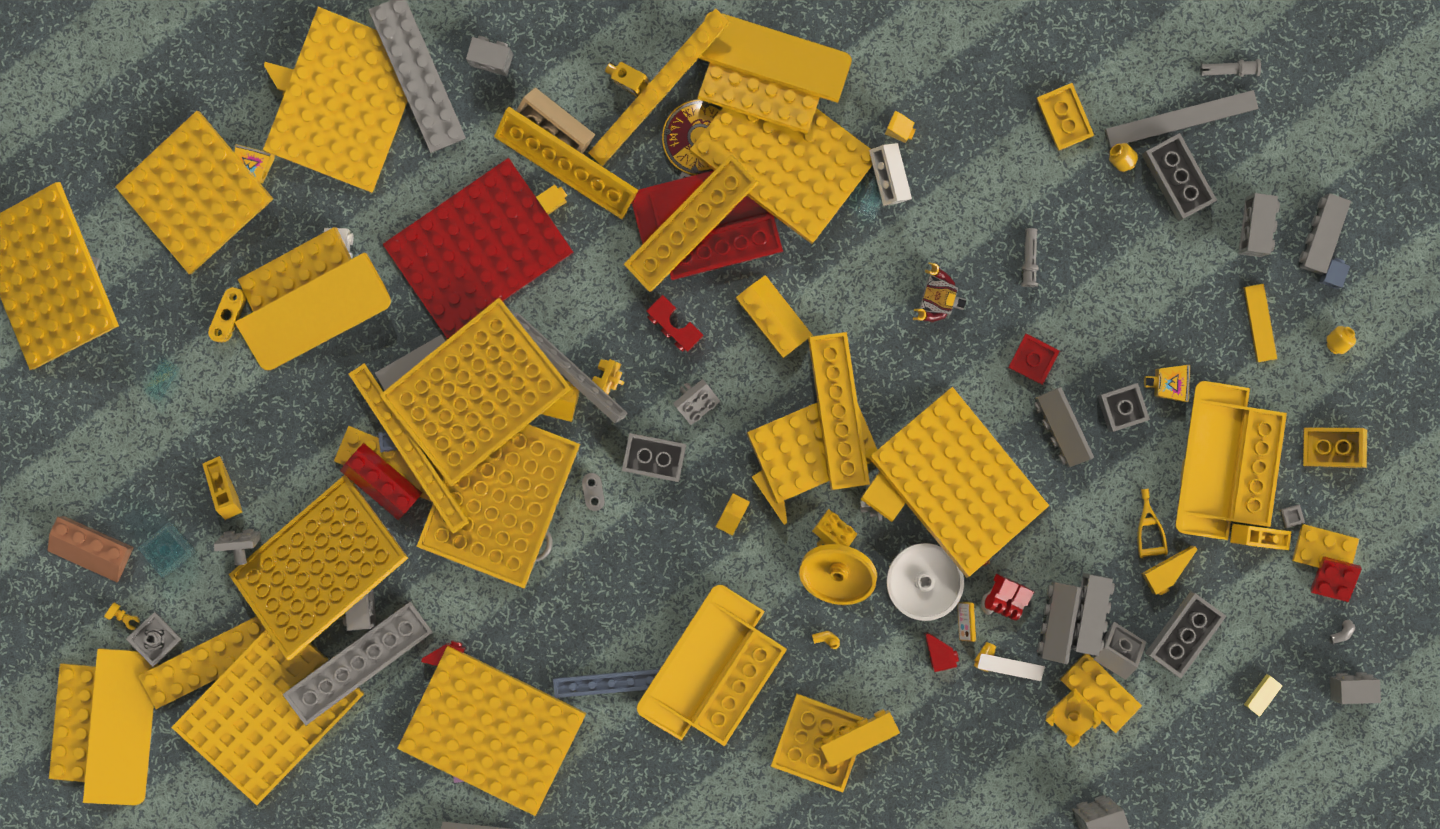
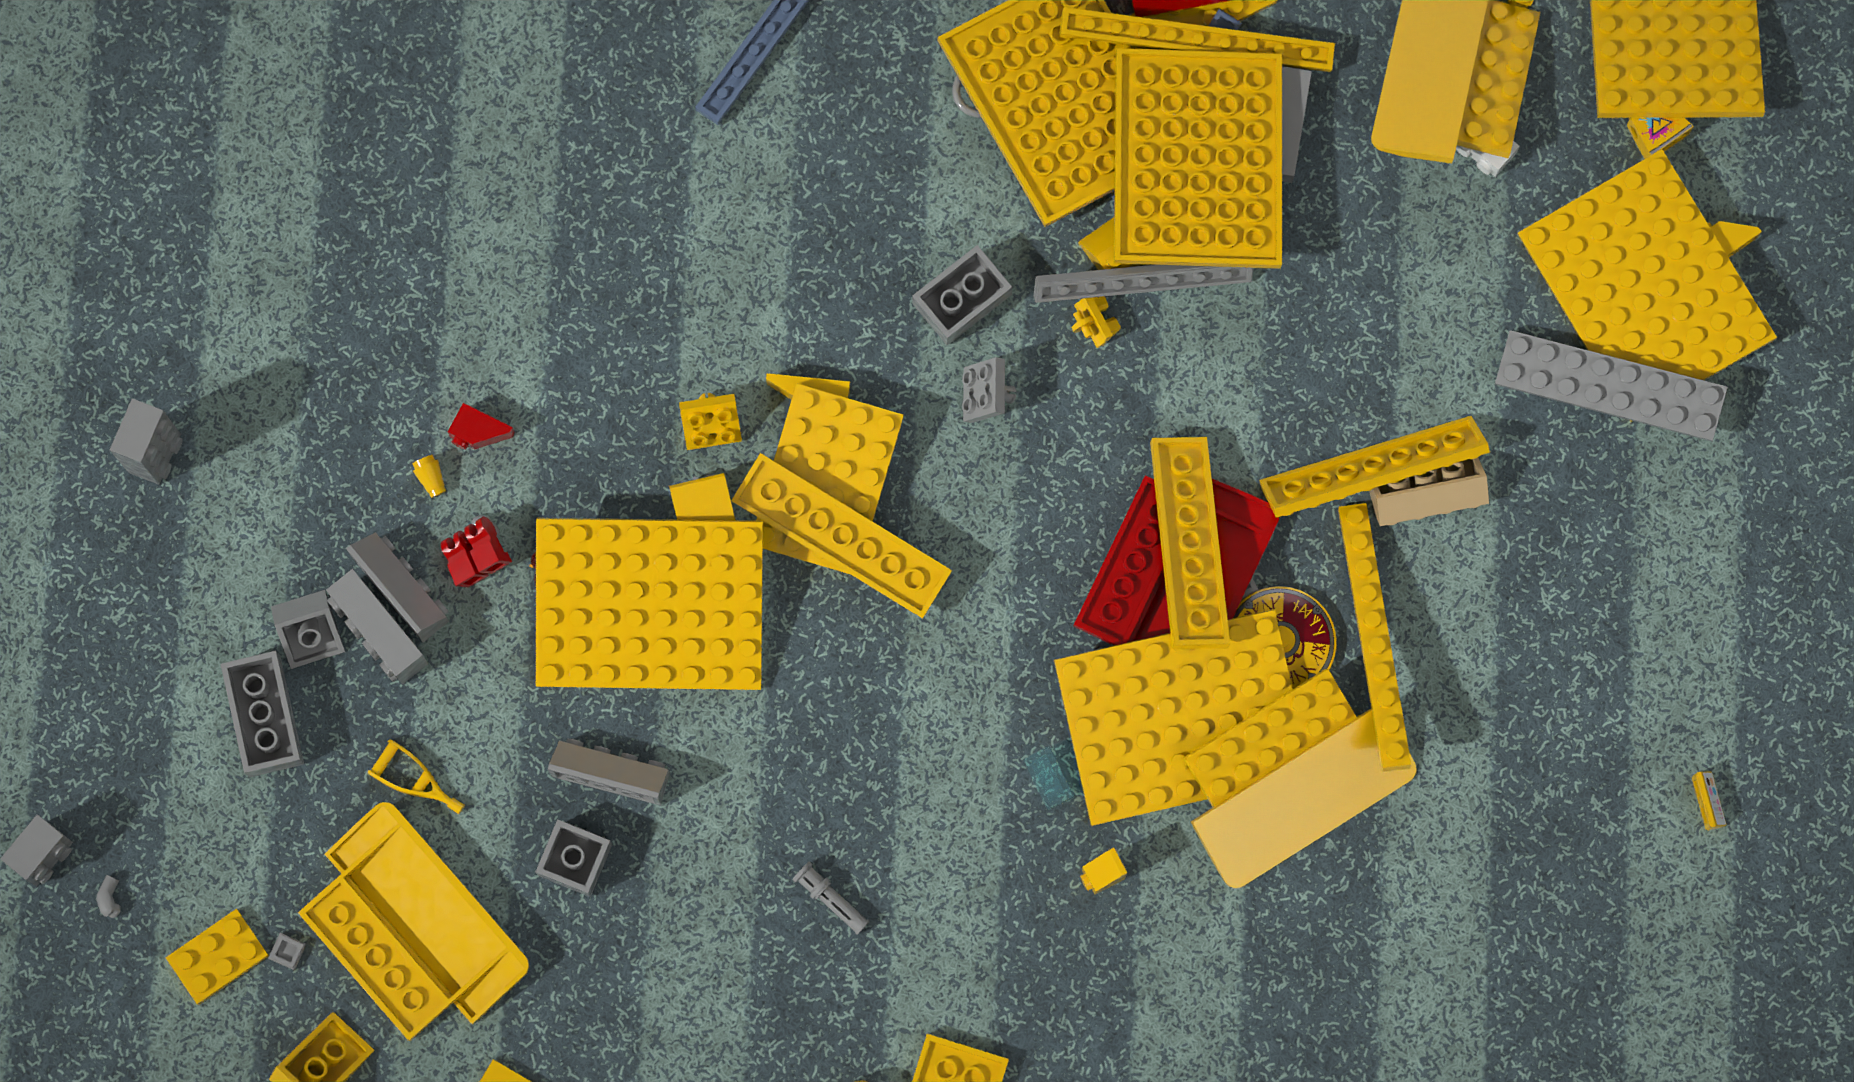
camera: 130 degrees right, 10 degrees down
red plate [383,158,574,339] -> none
light grey brick [466,36,513,76] -> none
yellow brick [536,184,567,215] -> none
light grey plate [582,473,605,511] -> none
yellow torso [605,62,650,97] -> none
yellow slope [637,585,787,746] -> none
red arch [647,295,704,352] -> none
yellow slope [716,493,750,536] -> none
yellow slope [736,275,812,359] -> none
yellow plate [770,693,869,793] -> none
yellow dish [799,544,877,605] -> none
yellow arm [812,631,840,649] -> none
yellow brick [820,709,900,767] -> none
white brick [869,143,912,206] -> none
white dish [886,543,964,621] -> none
torso [913,262,966,322] -> none
slope [957,601,976,642] -> none
white sticker [978,654,1045,681] -> none
red plate [1008,333,1060,385] -> none
yellow panel [1046,689,1102,748] -> none
yellow plate [1060,653,1142,733] -> none
yellow slope [1141,546,1197,595] -> none
yellow torso [1144,365,1190,402] -> none
yellow slope [1230,524,1292,550] -> none
light yellow slope [1244,674,1282,717] -> none
red plate [1310,556,1362,602] -> none

